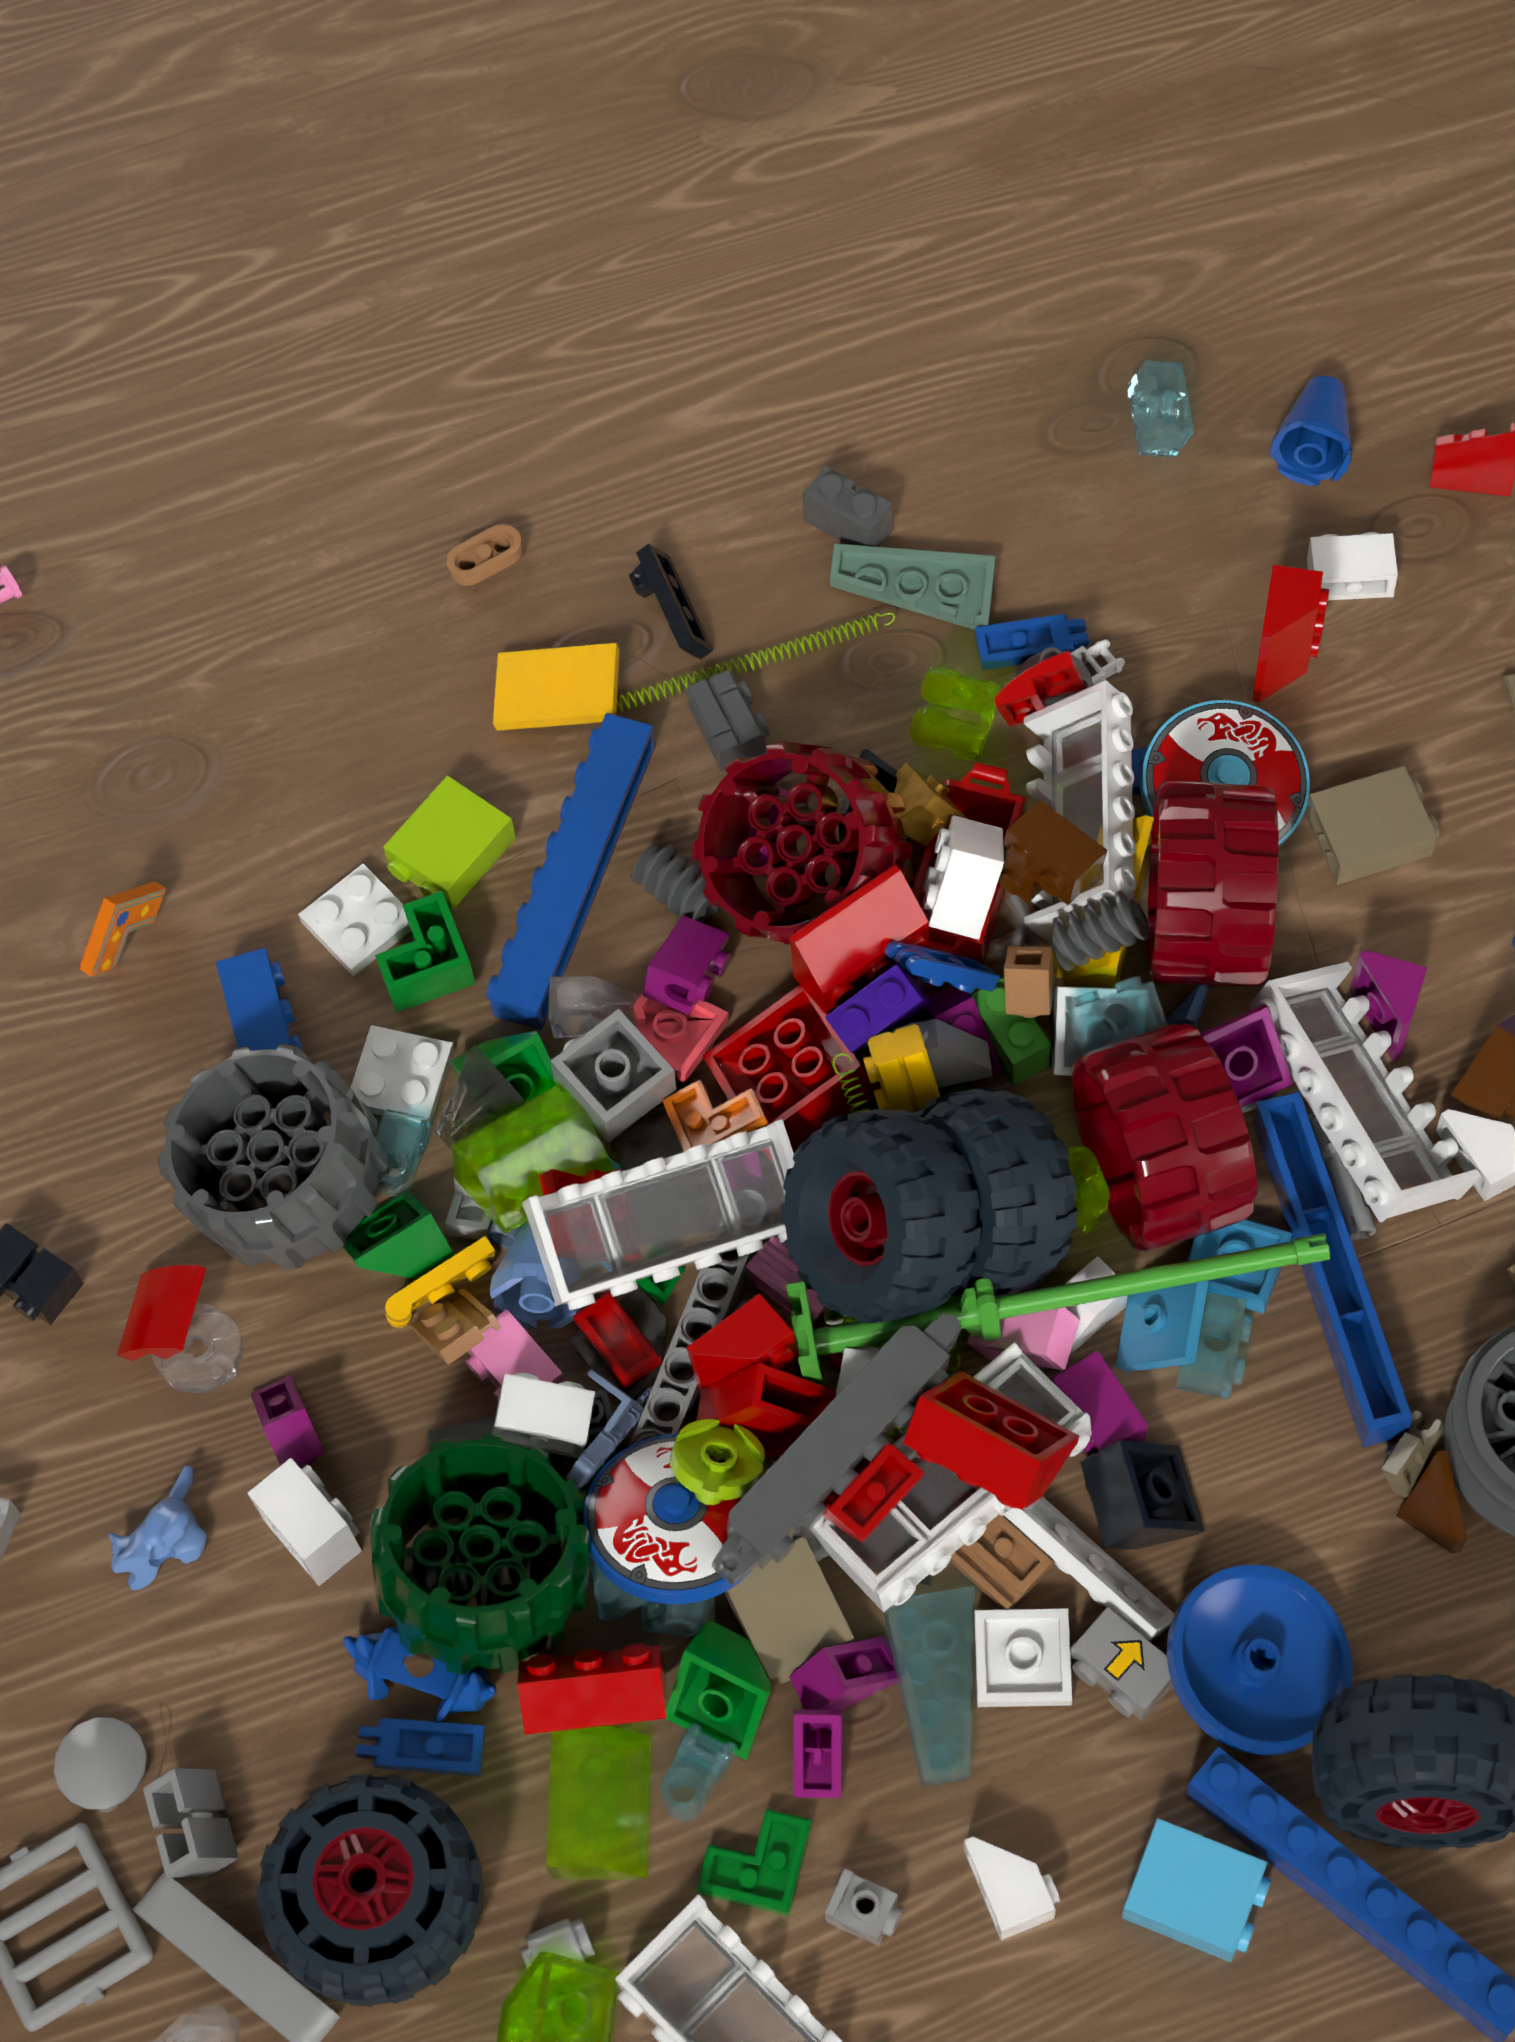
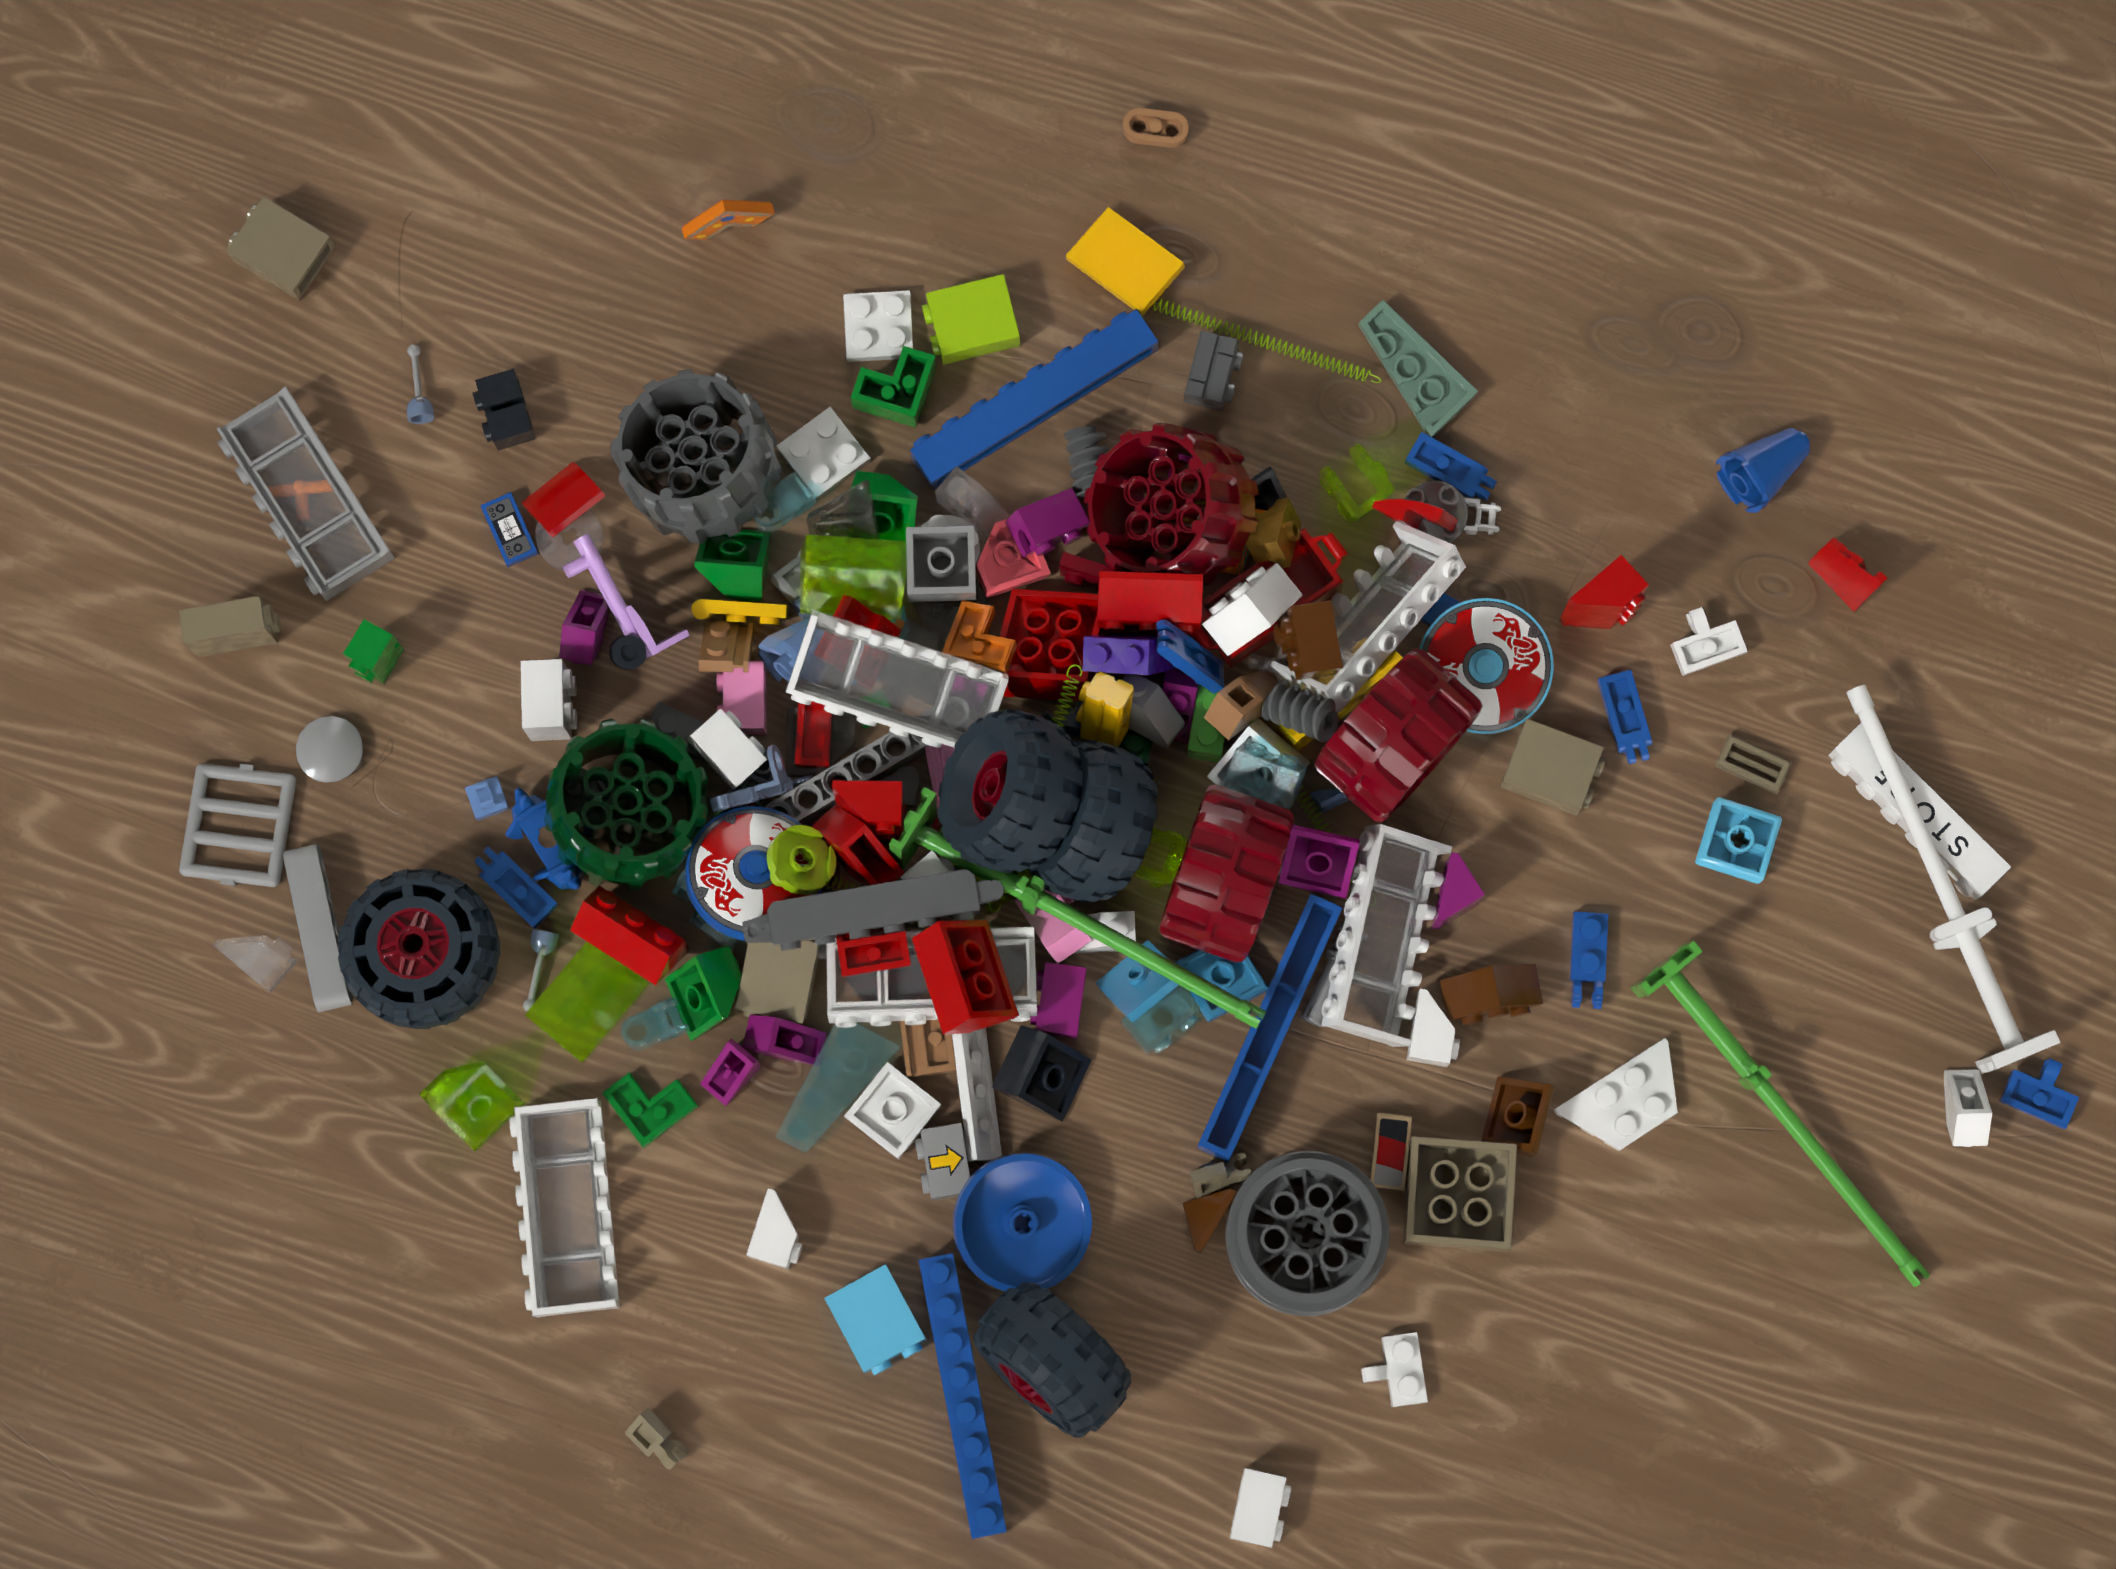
camera: 35 degrees right, 15 degrees up
medium blue animal [109,1465,207,1590] -> none
light grey piece [143,1768,239,1878] -> none
blue brick [216,948,304,1053] -> none
light grey brick [520,1918,595,1982] -> none
black hinge [629,543,713,660] -> none
dark grey piece [802,466,893,547] -> none
light grey brick [825,1868,903,1946] -> none
clear light blue brick [1127,360,1194,457] -> none
white brick [1307,532,1398,600] -> none
none -> green brick [343,619,404,684]
none -> medium blue tile [465,776,510,821]
none -> tile [480,492,539,567]
none -> hinge [523,929,559,1012]
none -> lavender hand [562,534,690,670]
none -> dark red plate [1059,552,1117,593]
none -> blue hinge [1597,670,1652,765]
none -> white plate [1670,607,1748,676]

